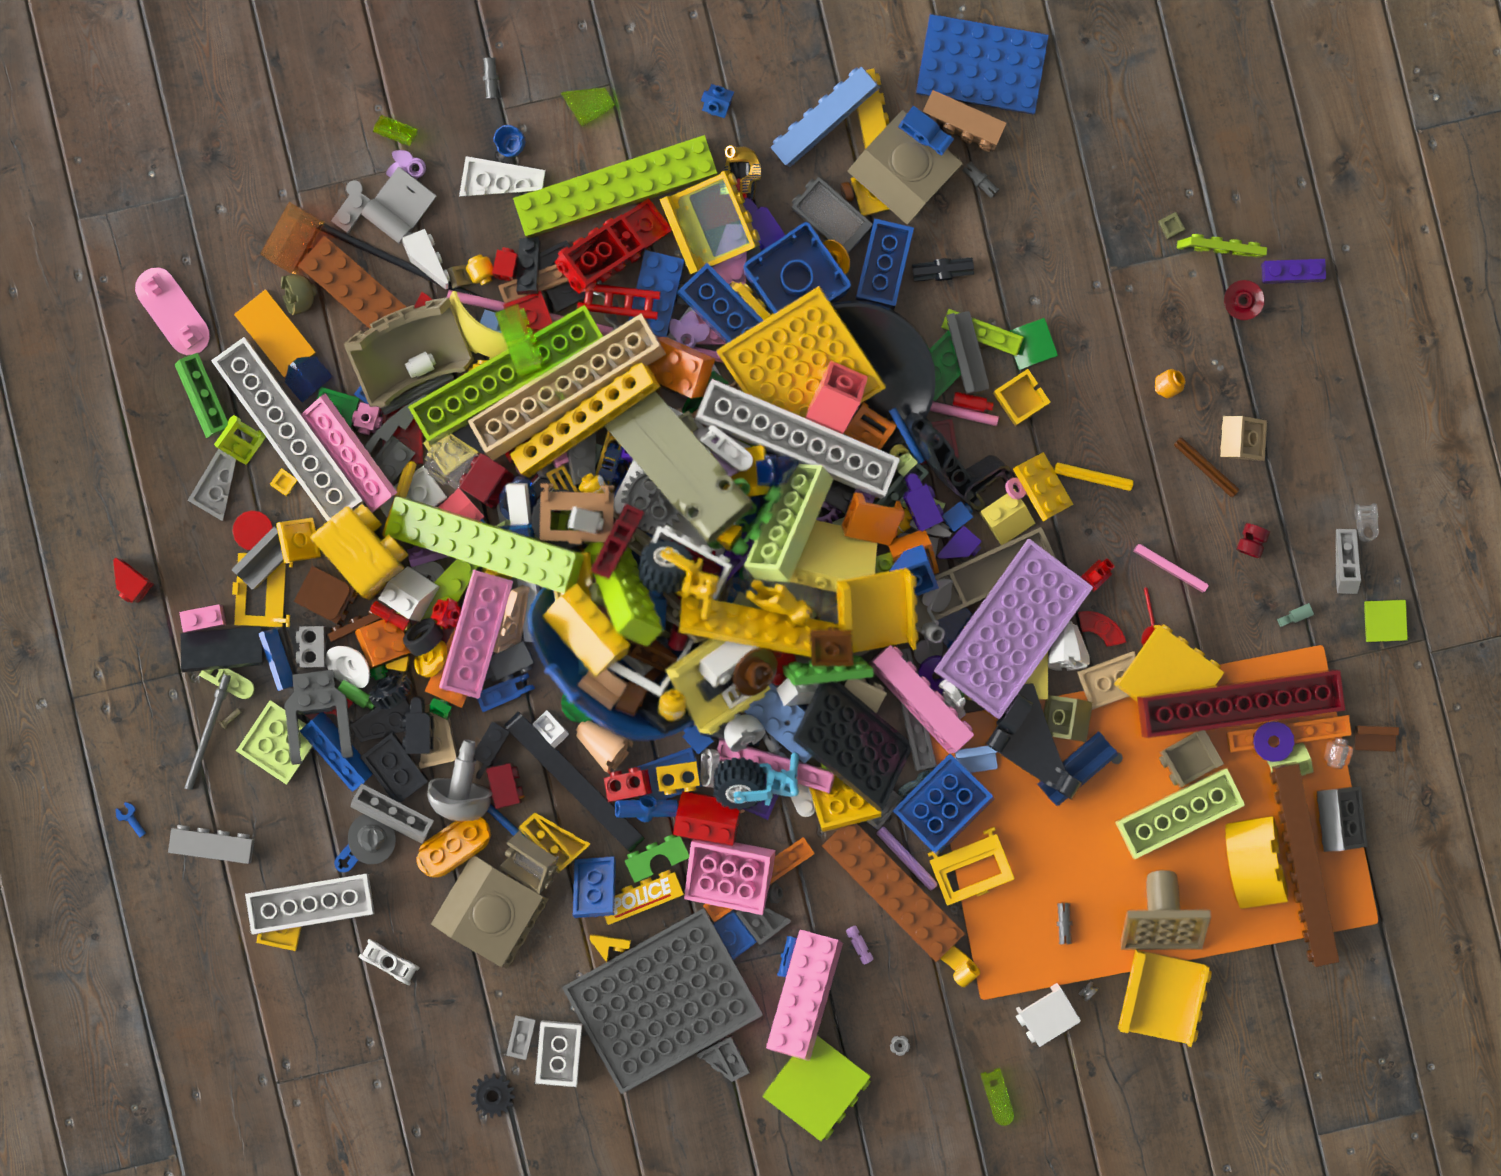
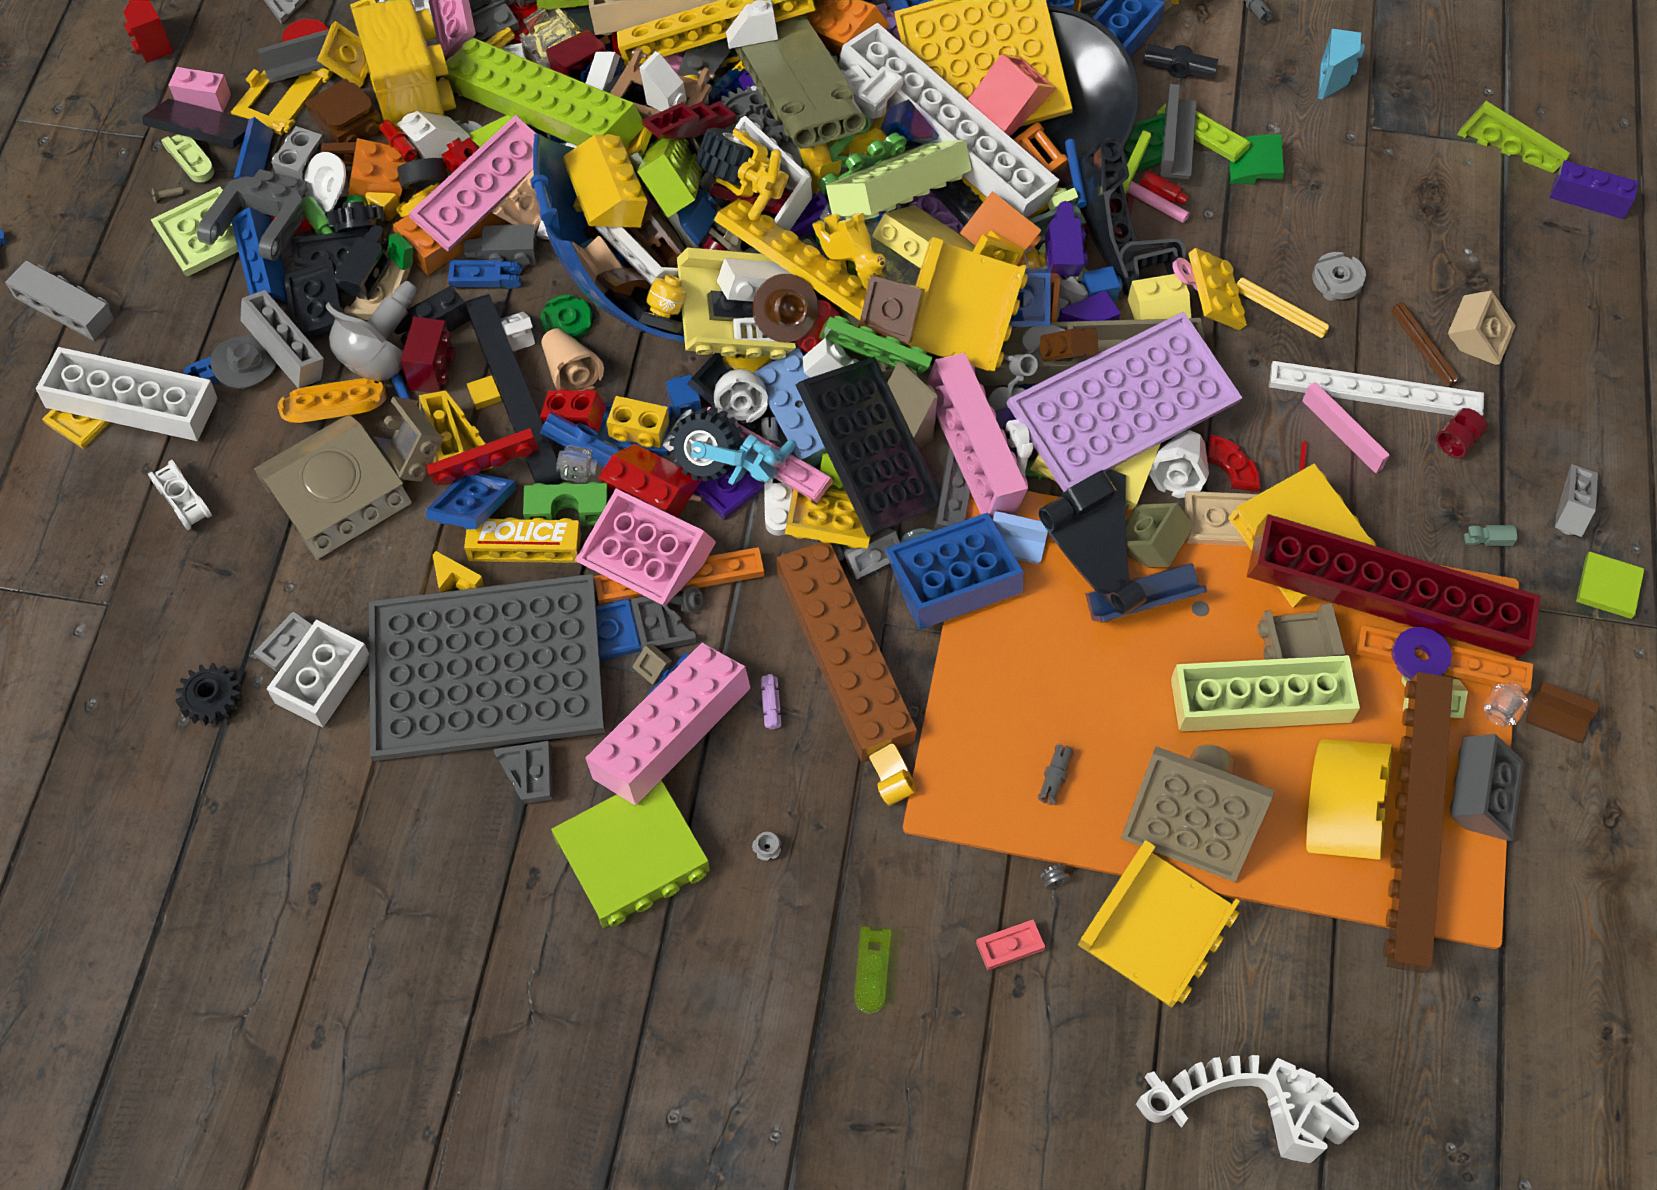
camera: 20 degrees right, 25 degrees down
dark grey bar [184,674,231,790] -> none
medium lavender plate [407,546,449,567] -> none
lavender axle [877,827,938,891] -> none
yellow piece [928,827,1015,906] -> none
yellow piece [993,369,1050,427] -> none
white panel [1015,983,1081,1047] -> none
red hips [1080,558,1115,592] -> none
light orange head [1155,369,1185,399] -> none
olive tile [1158,212,1186,239] -> none
dark red dish [1224,280,1264,320] -> none
clear piece [1355,503,1379,543] -> none
none -> red plate [426,428,539,486]
none -> yellow tile [467,375,502,410]
none -> clear head [556,445,598,483]
none -> dark tan plate [632,643,672,685]
none -> white slope [726,0,778,49]
none -> white tile [854,66,904,113]
none -> yellow slope [973,230,1025,266]
none -> coral plate [976,919,1045,971]
none -> reddish brown brick [1039,328,1099,362]
none -> lime tile [1112,130,1151,203]
none -> white piece [1136,1055,1359,1163]
none -> white tile [1269,361,1484,416]
none -> light grey plate [1312,252,1366,301]
none -> medium azure slope [1318,29,1364,99]

